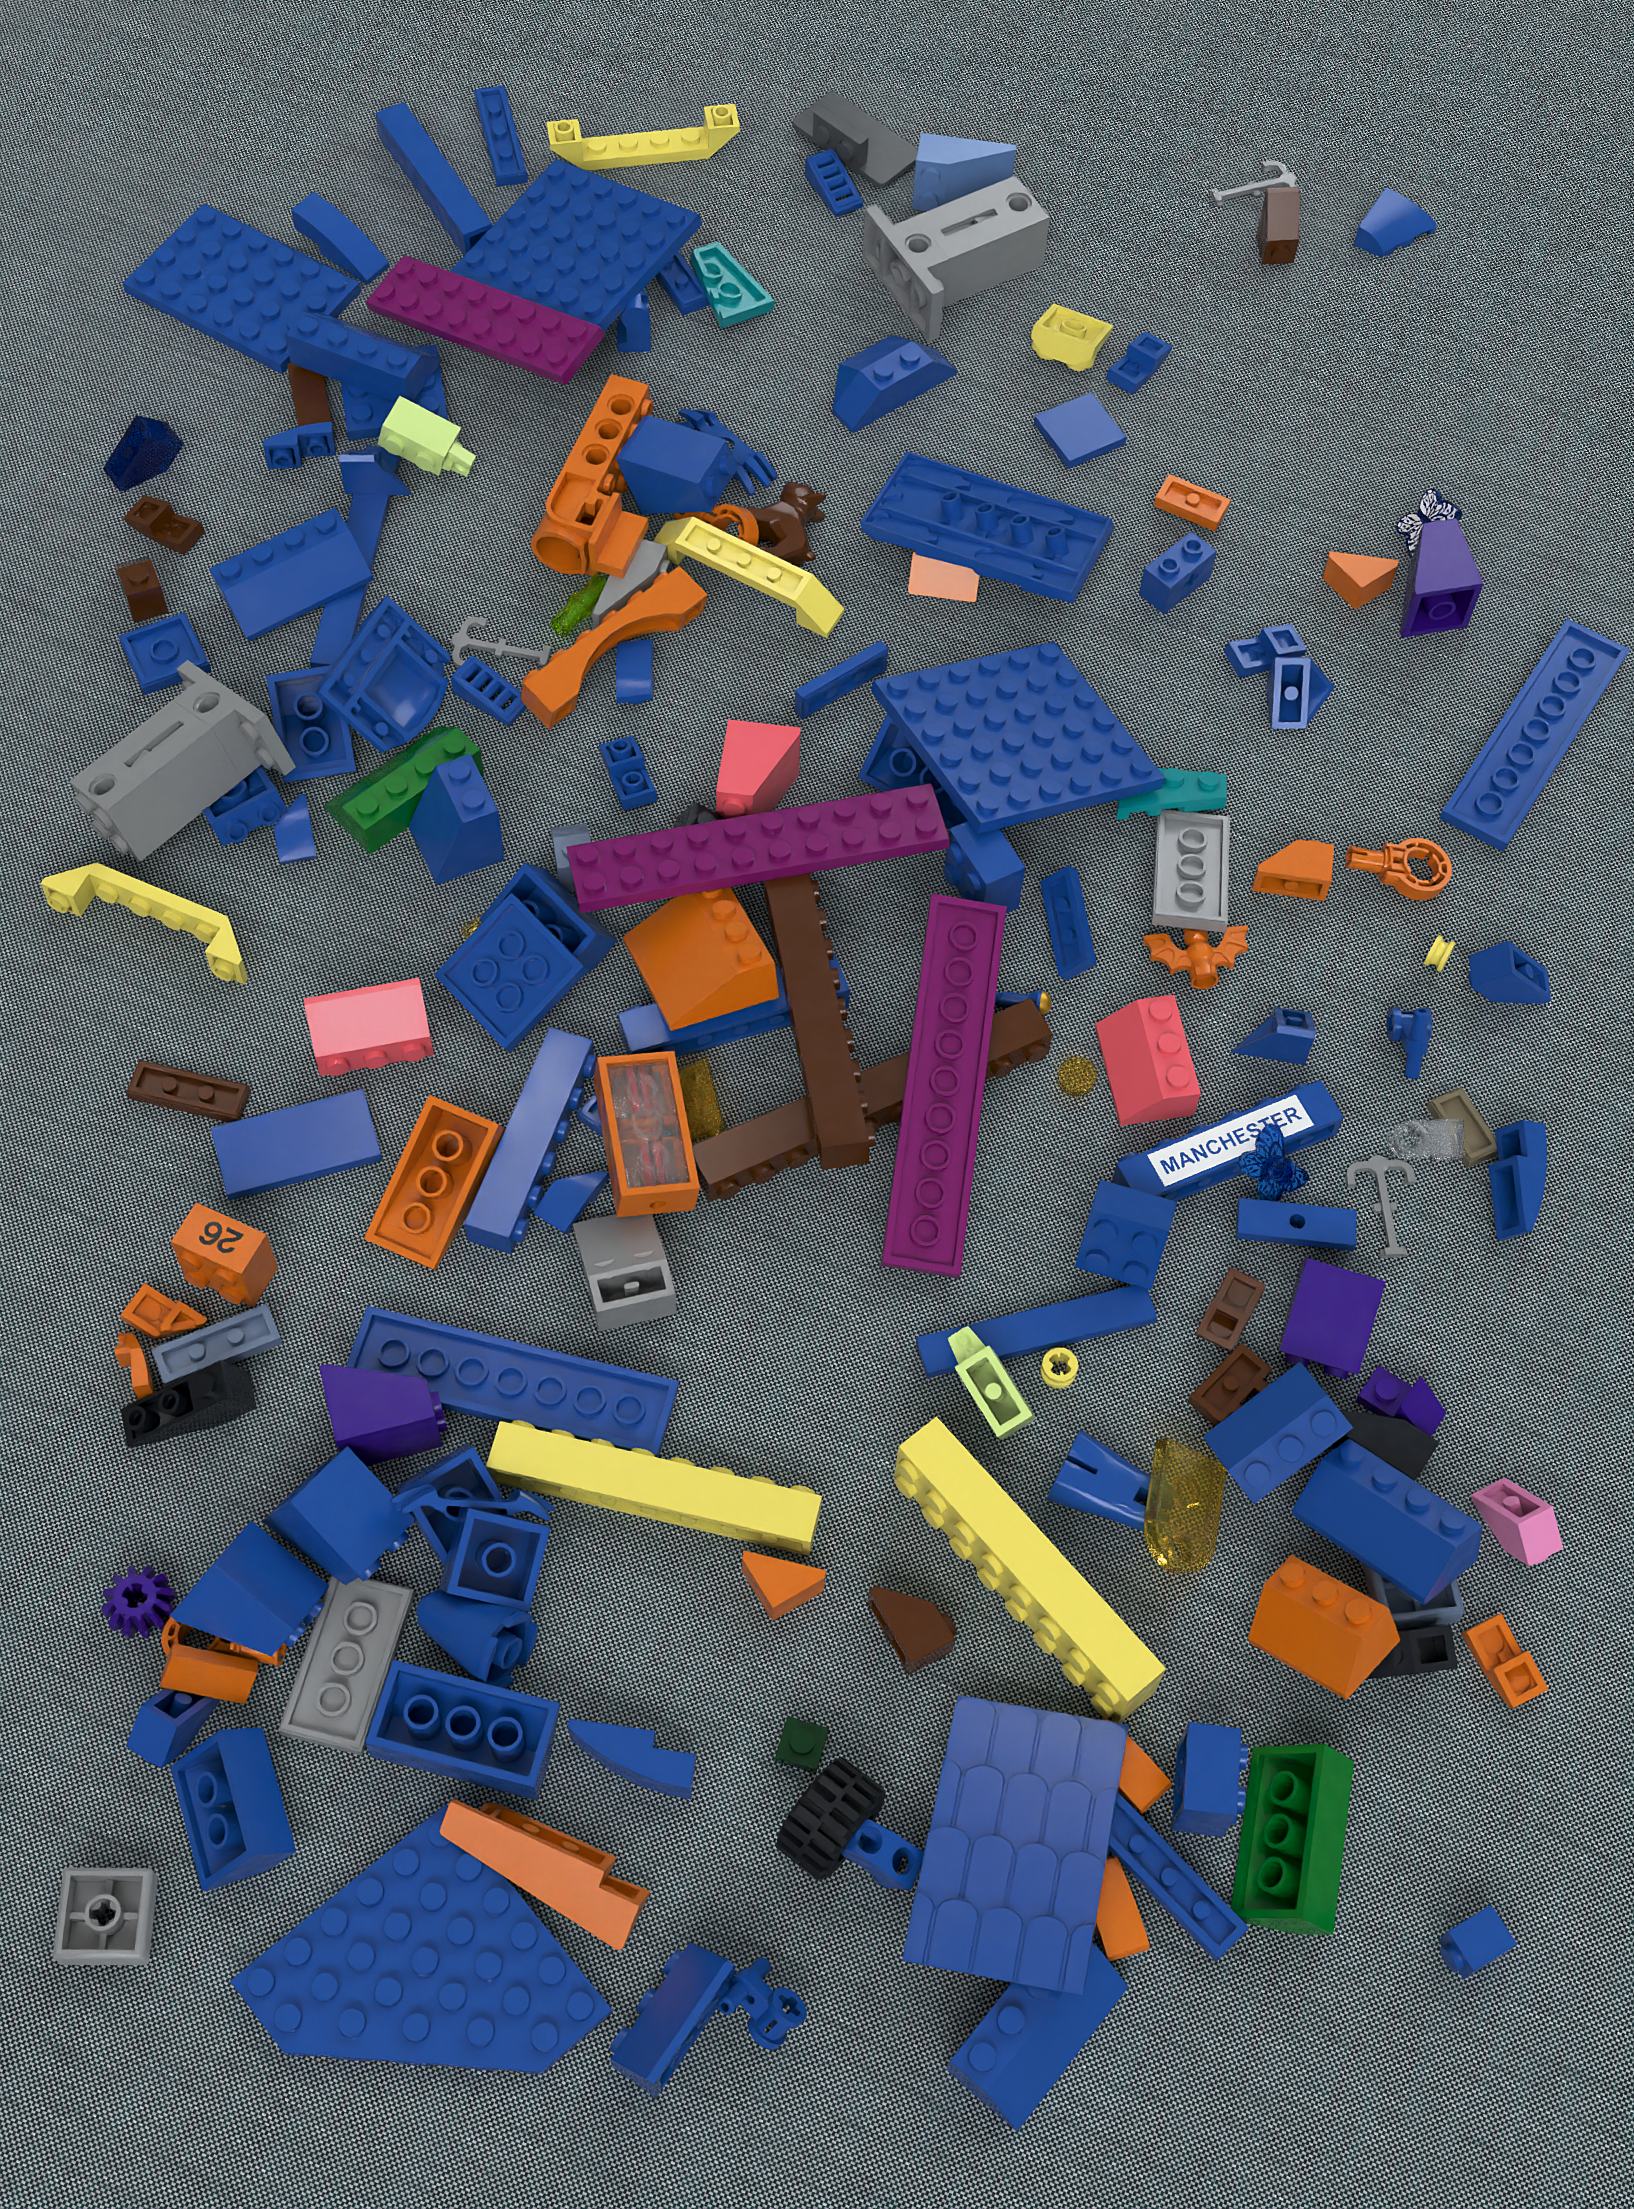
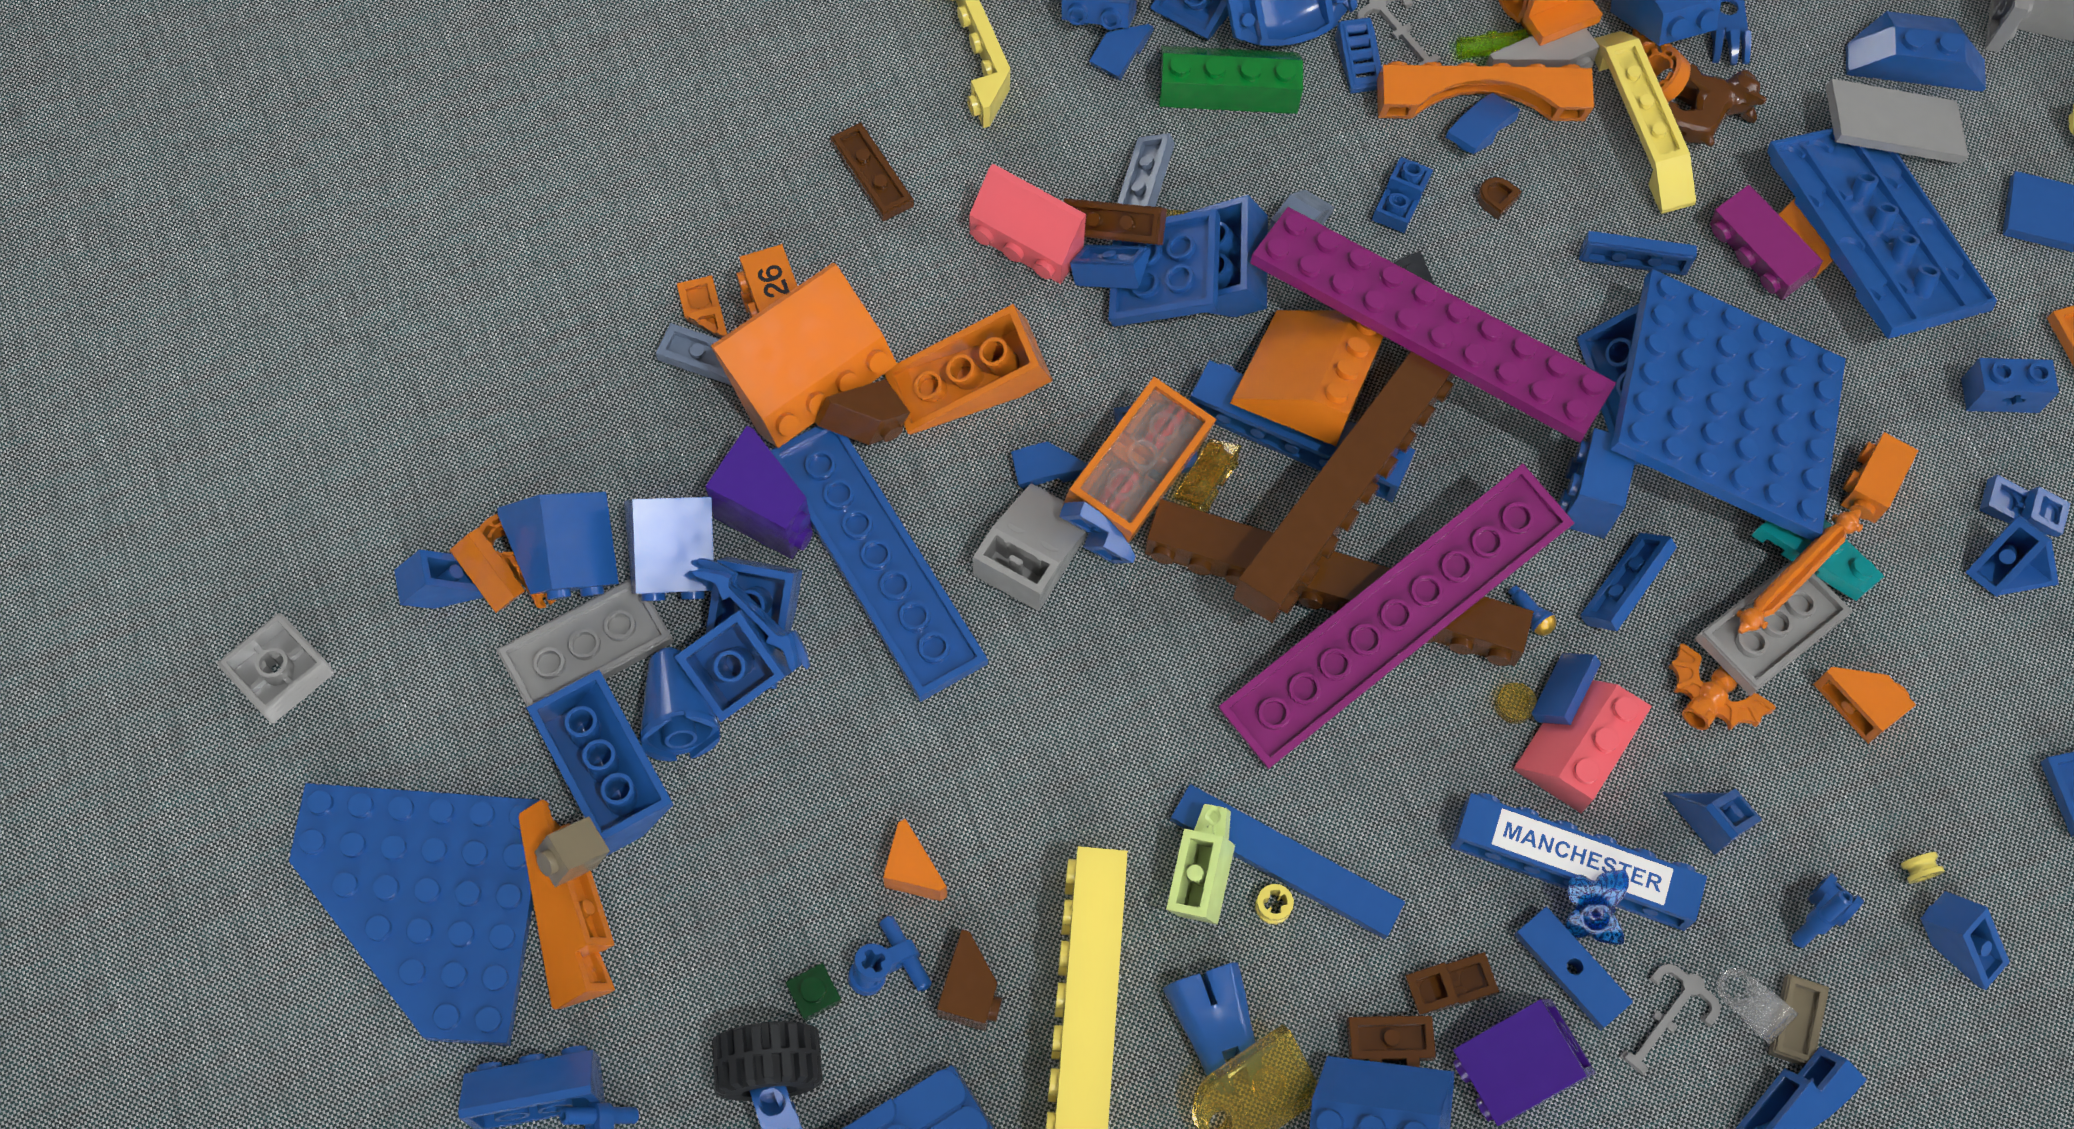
camera: 45 degrees right, 5 degrees up
dark purple gear [101,1565,176,1639] -> none
orange slope [114,1332,155,1400] -> none
black slope [120,1360,257,1448] -> none
blue slope [170,1727,296,1891] -> none
blue tile [211,1089,383,1201] -> none
blue slope [409,754,505,885] -> none
brick [464,1027,598,1255] -> none
light yellow brick [486,1420,822,1556] -> none
blue slope [568,1719,696,1800] -> none
coral slope [716,719,801,819] -> none
blue brick [1075,1179,1177,1290] -> none
orange pin [1345,838,1452,901] -> none
none -> dark tan brick [534,816,610,887]
none -> orange slope [711,263,897,448]
none -> reddish brown slope [815,379,910,445]
none -> blue piece [848,916,932,996]
none -> blue slope [1059,501,1136,564]
none -> reddish brown tile [1064,198,1167,245]
none -> blue slope [1070,244,1150,289]
none -> sand blue plate [1117,133,1175,207]
none -> reddish brown tile [1477,177,1522,220]
none -> blue tile [1531,653,1601,725]
none -> magenta brick [1710,185,1823,300]
none -> orange wheel [1737,509,1863,634]
none -> light grey tile [1825,79,1969,164]
none -> orange brick [1841,432,1919,523]

